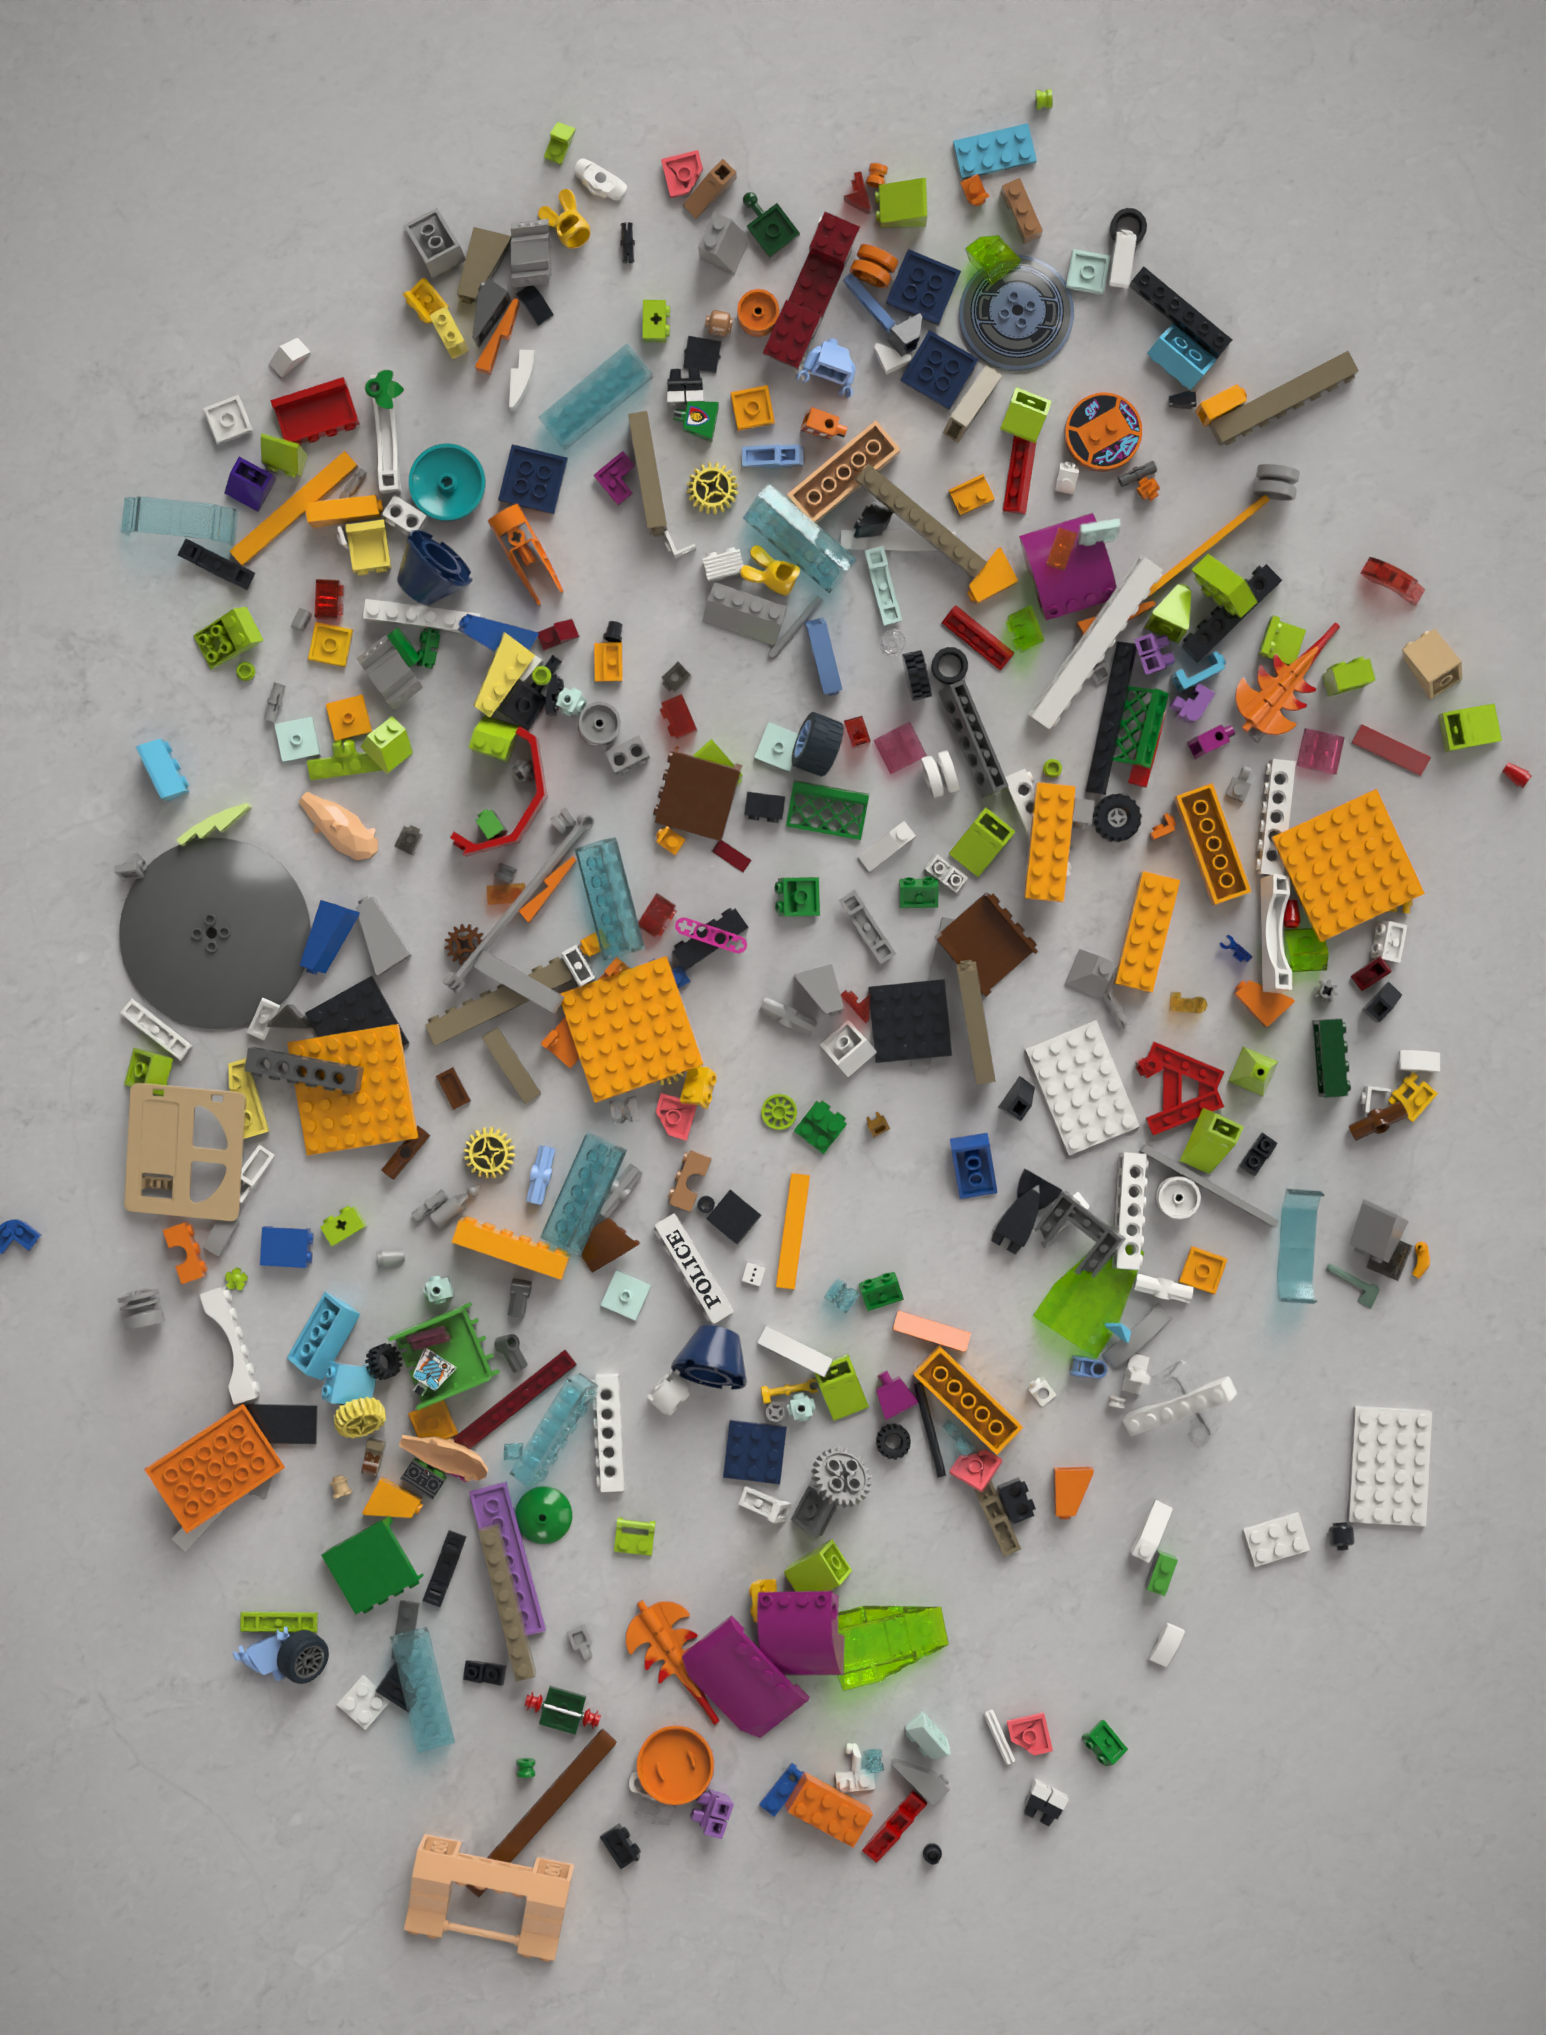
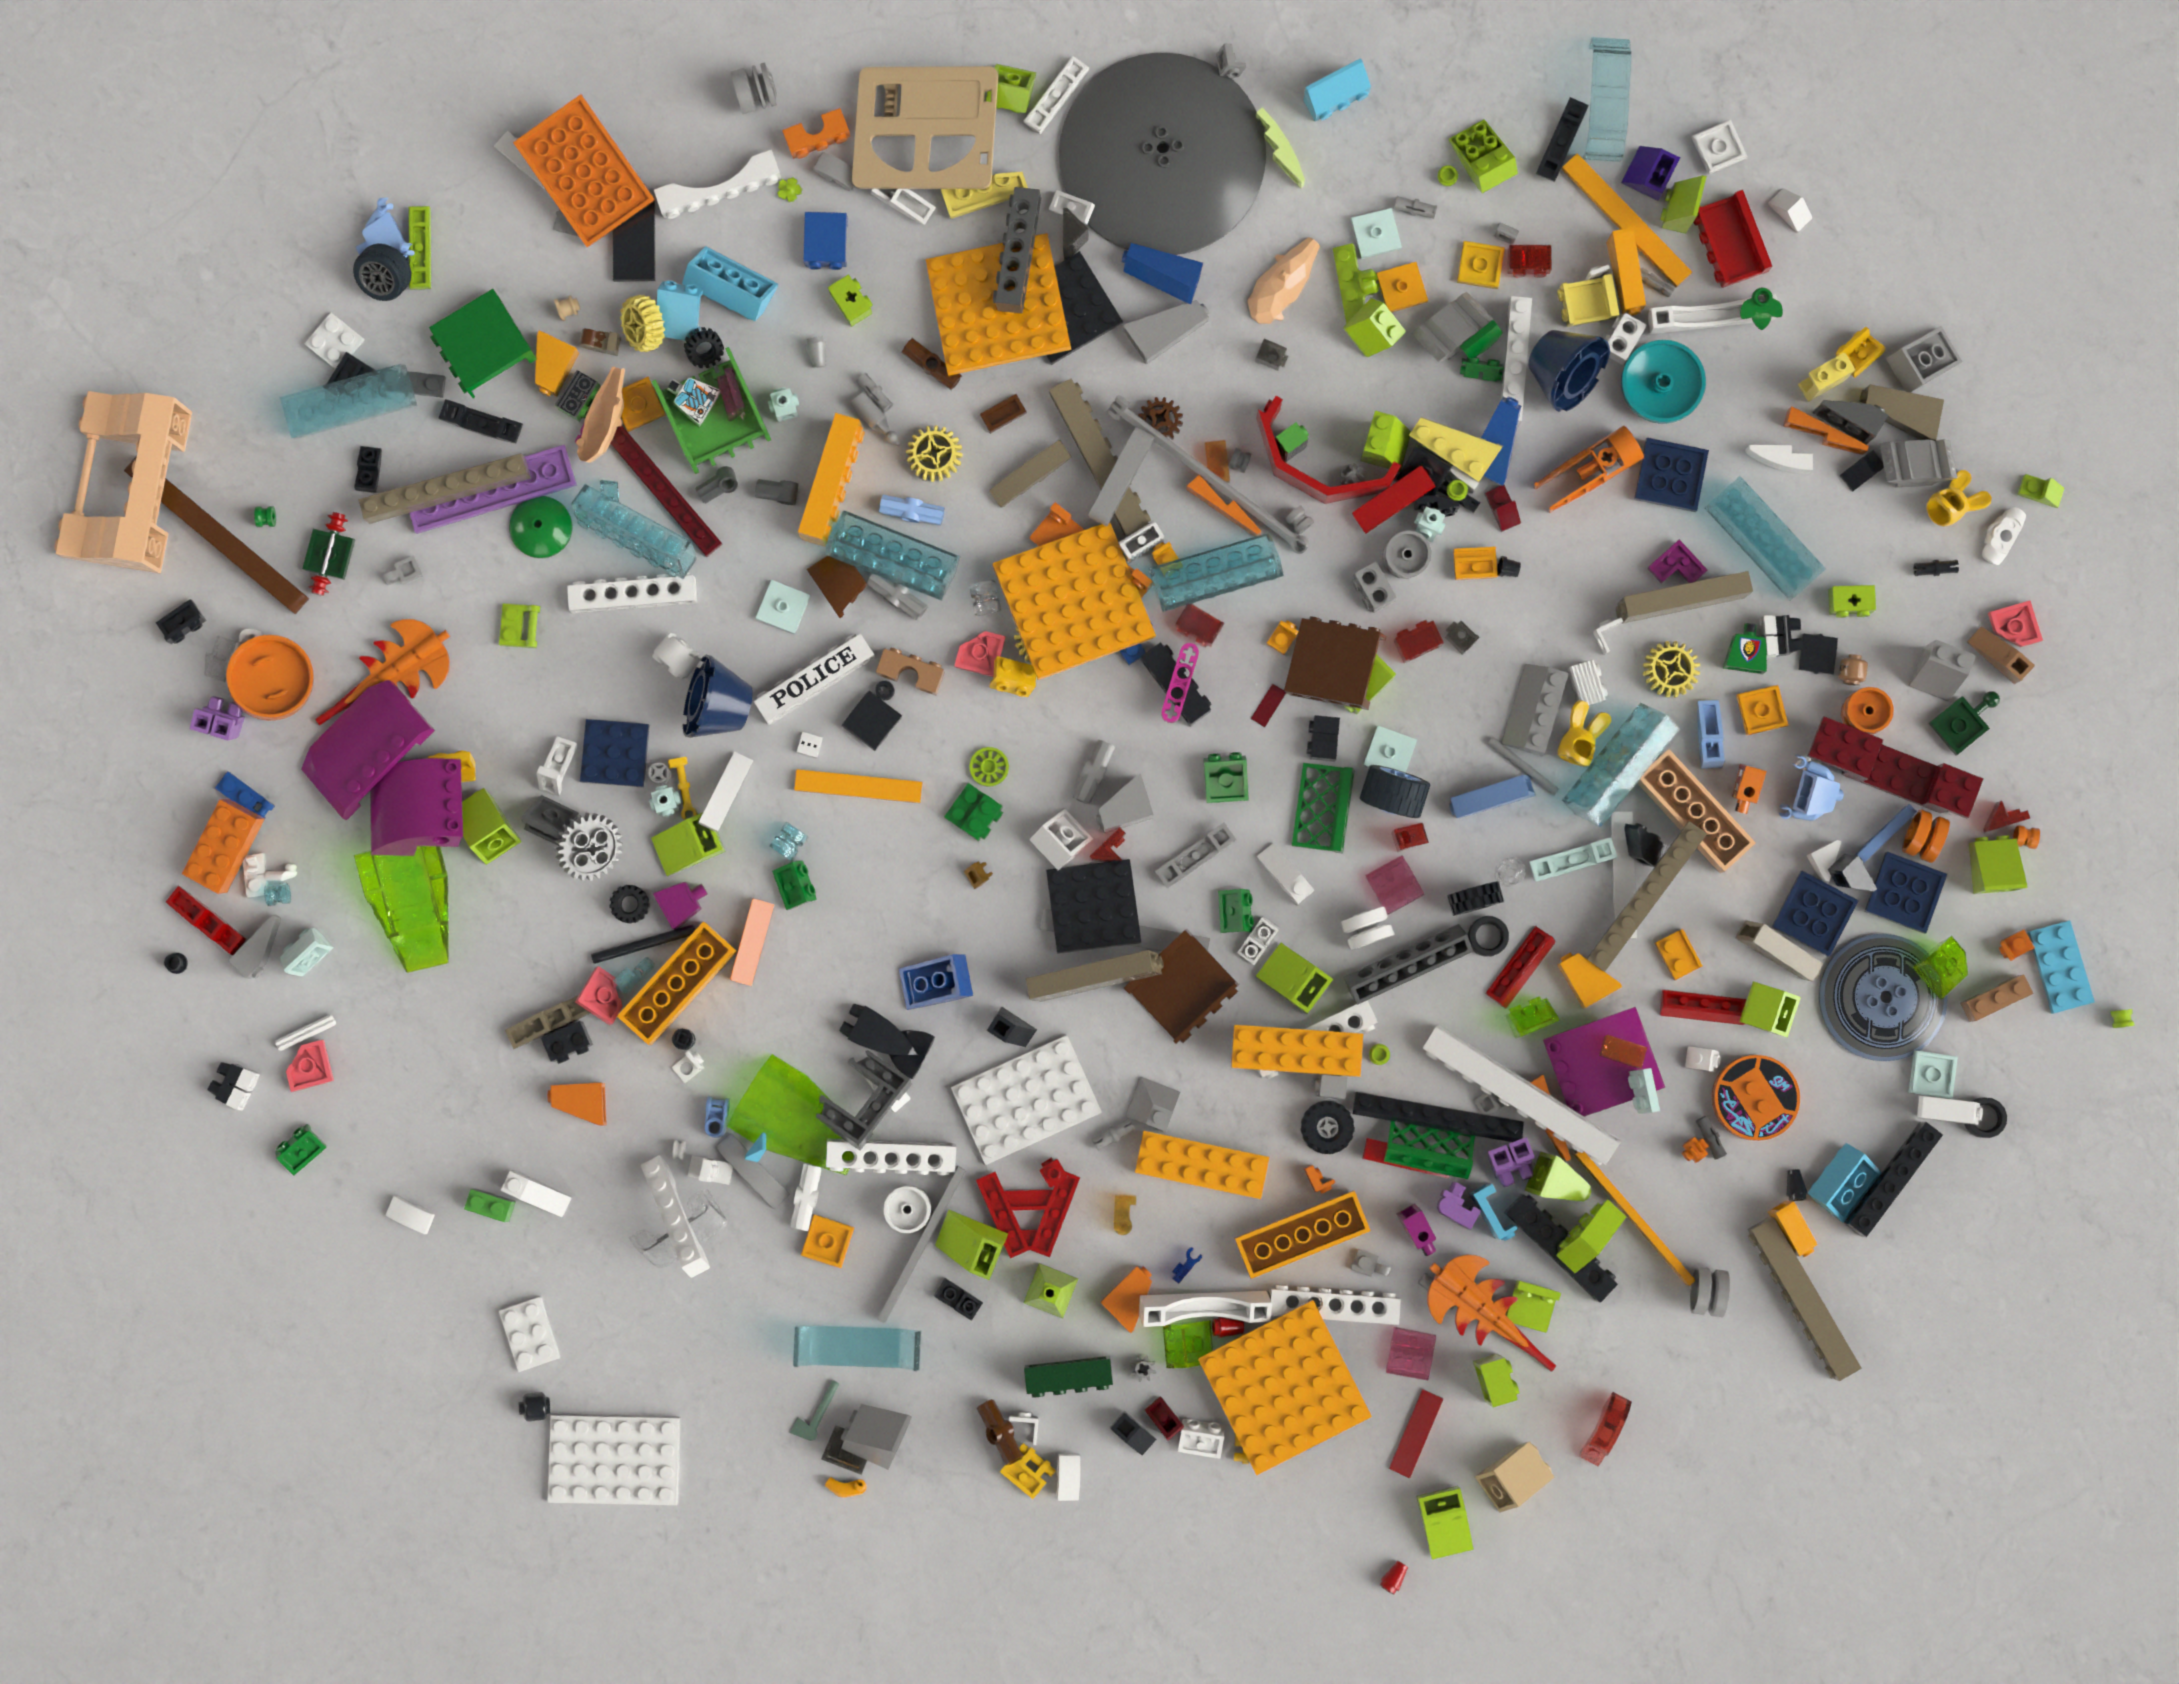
camera: 90 degrees right, 5 degrees down
none -> black wheel [672,1028,696,1050]
none -> red slope [1352,466,1436,534]

